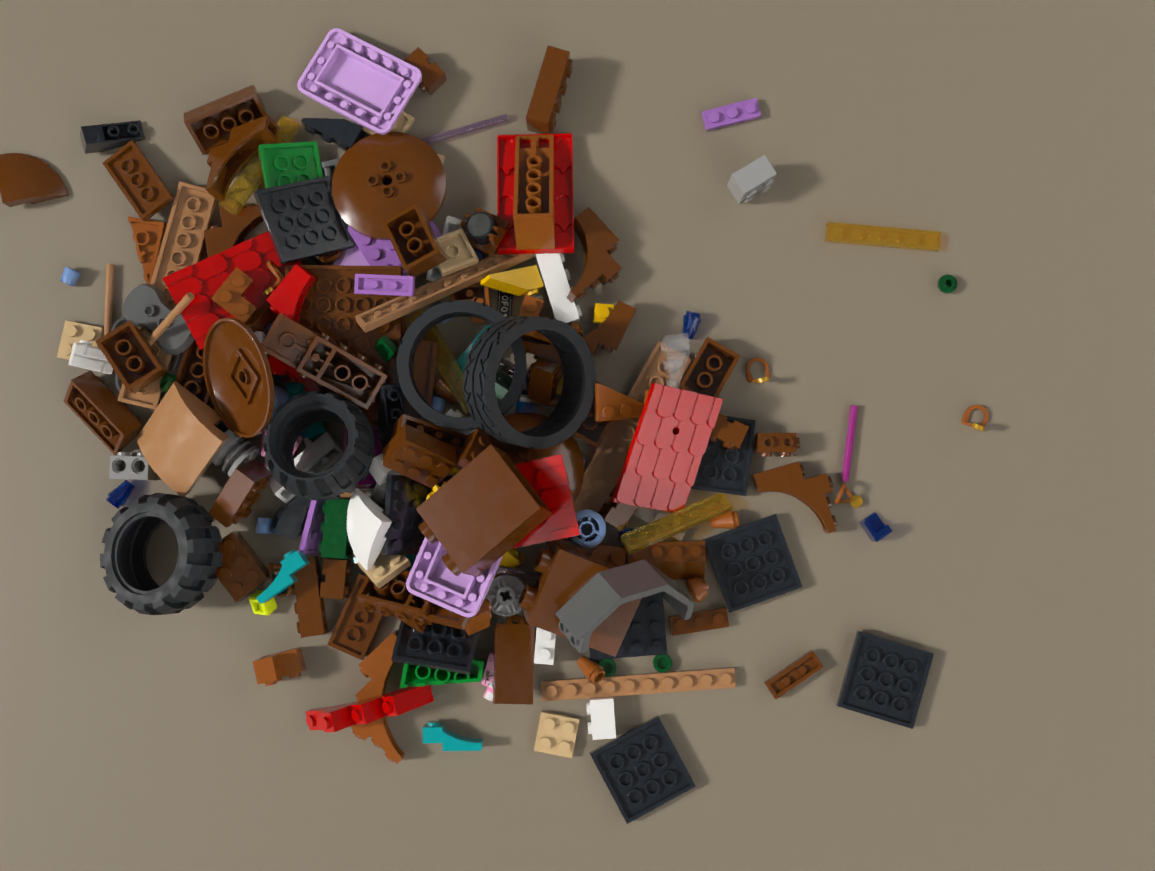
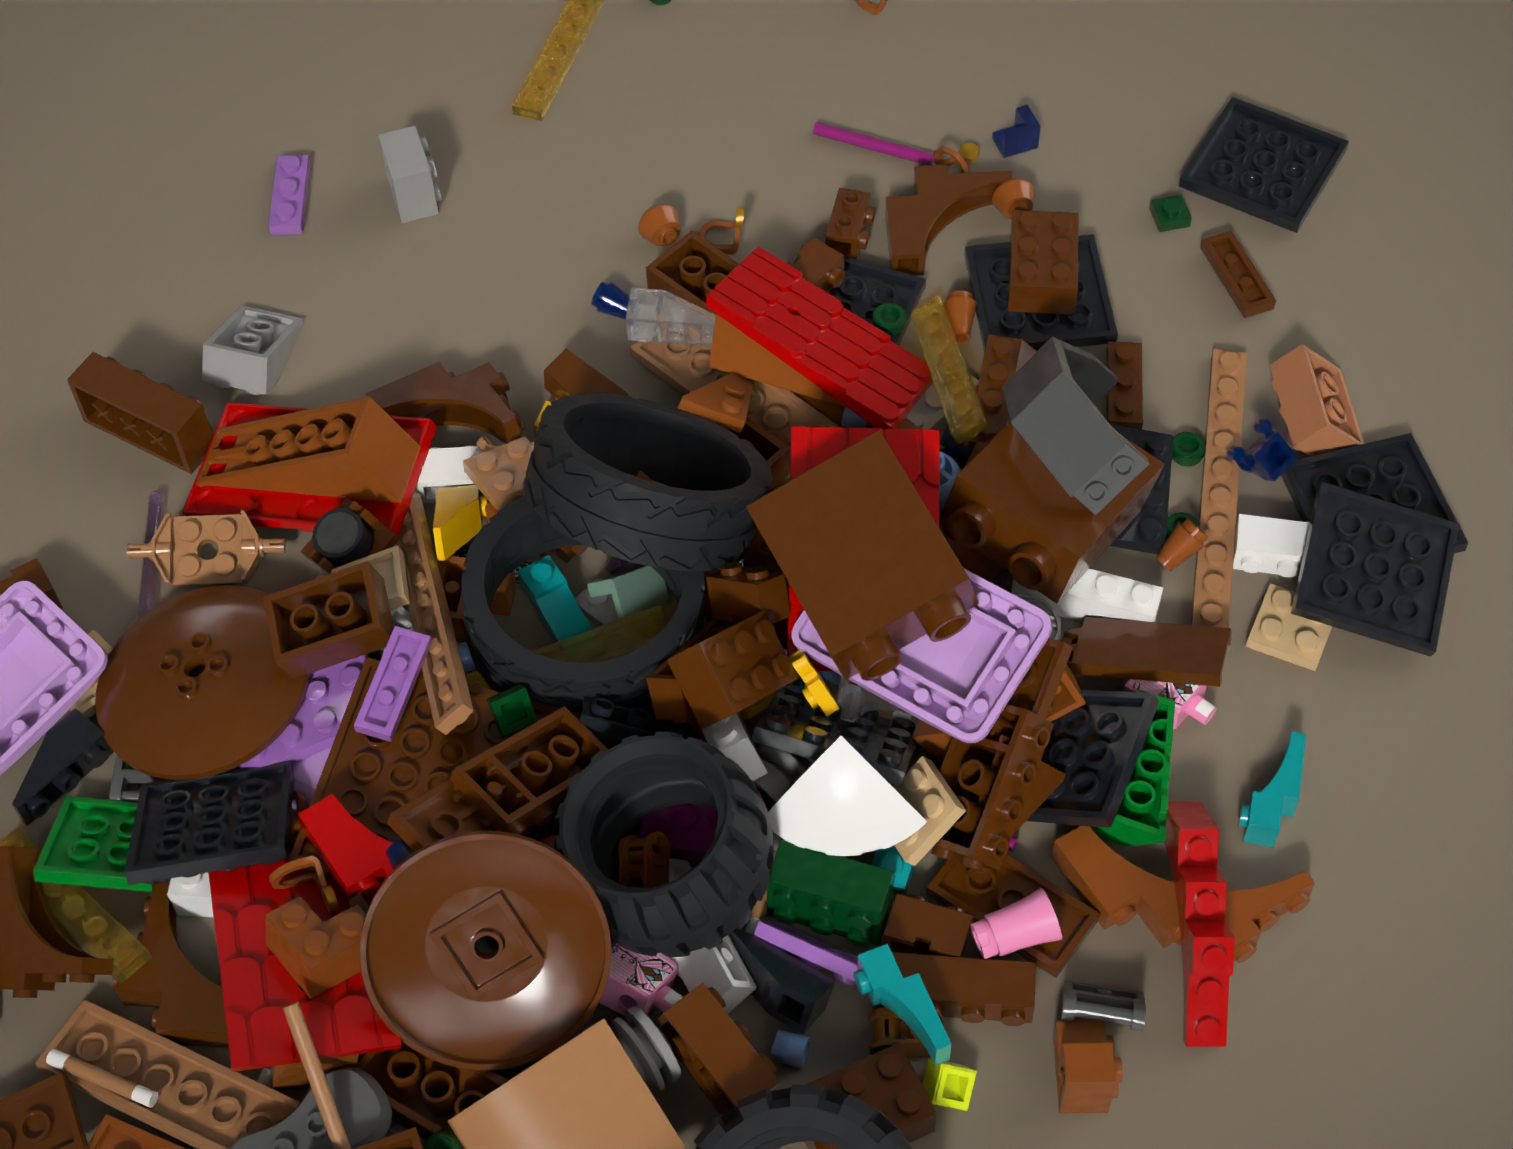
camera: 75 degrees left, 30 degrees down
none -> medium nougat bar [46,1049,158,1108]
none -> medium nougat plate [127,510,286,586]
none -> light grey slope [202,305,303,395]
none -> medium nougat plate [463,436,534,510]
none -> dark orange piece [618,831,671,888]
none -> dark orange cone [638,204,681,246]
none -> dark green tile [873,303,906,336]
none -> bright pink plant [970,888,1062,959]
none -> dark orange cone [992,178,1035,219]
none -> reddish brown brick [1008,210,1079,315]
none -> dark grey plate [1061,980,1146,1032]
none -> dark green plate [1149,195,1192,232]
none -> clear blue piece [1226,419,1298,481]
none -> nougat slope [1269,344,1364,456]
none -> black plate [1291,482,1459,657]

